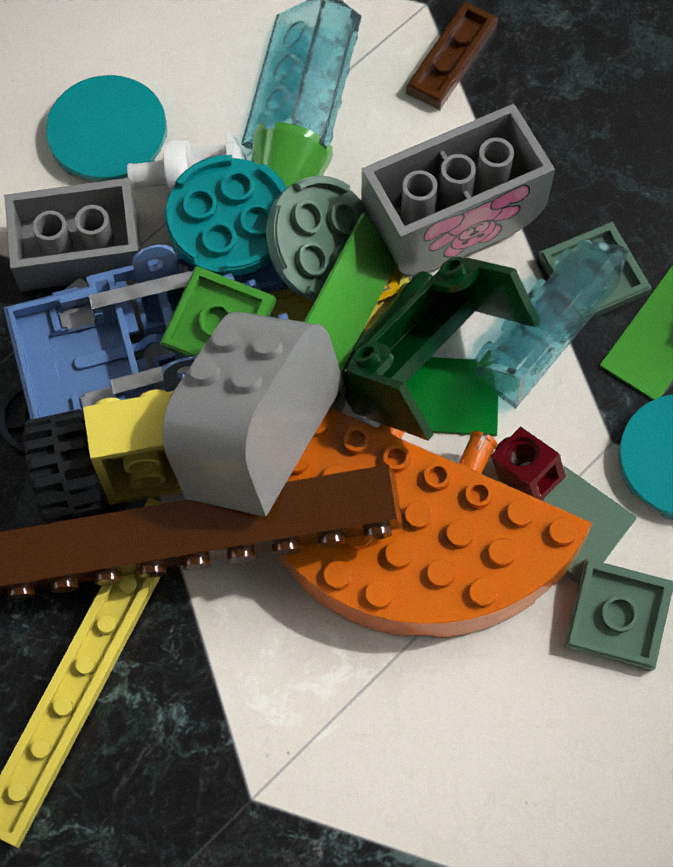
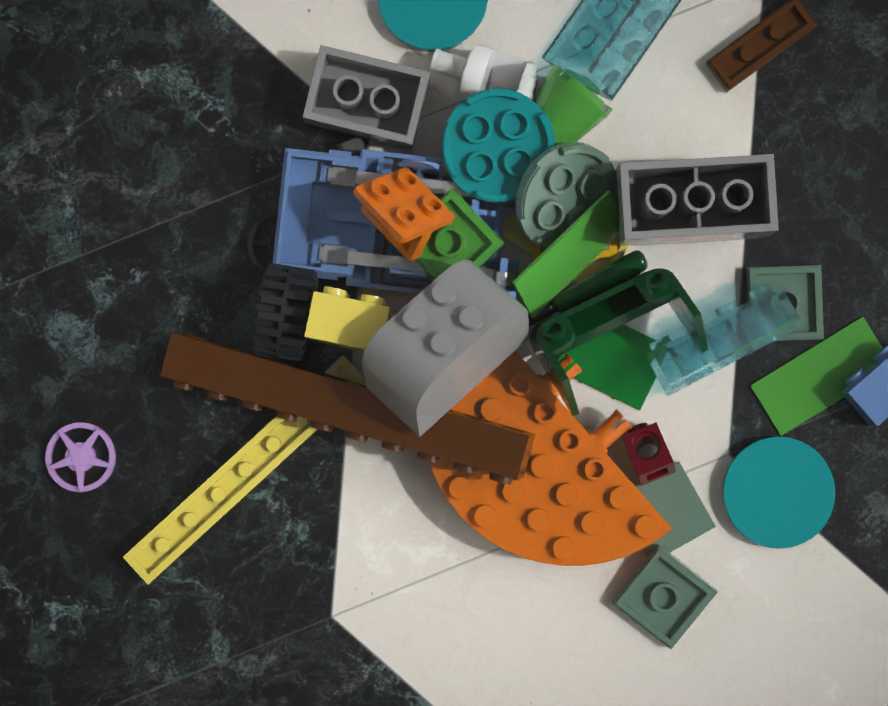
camera: 20 degrees right, 20 degrees up
none -> orange bracket [353,167,455,262]

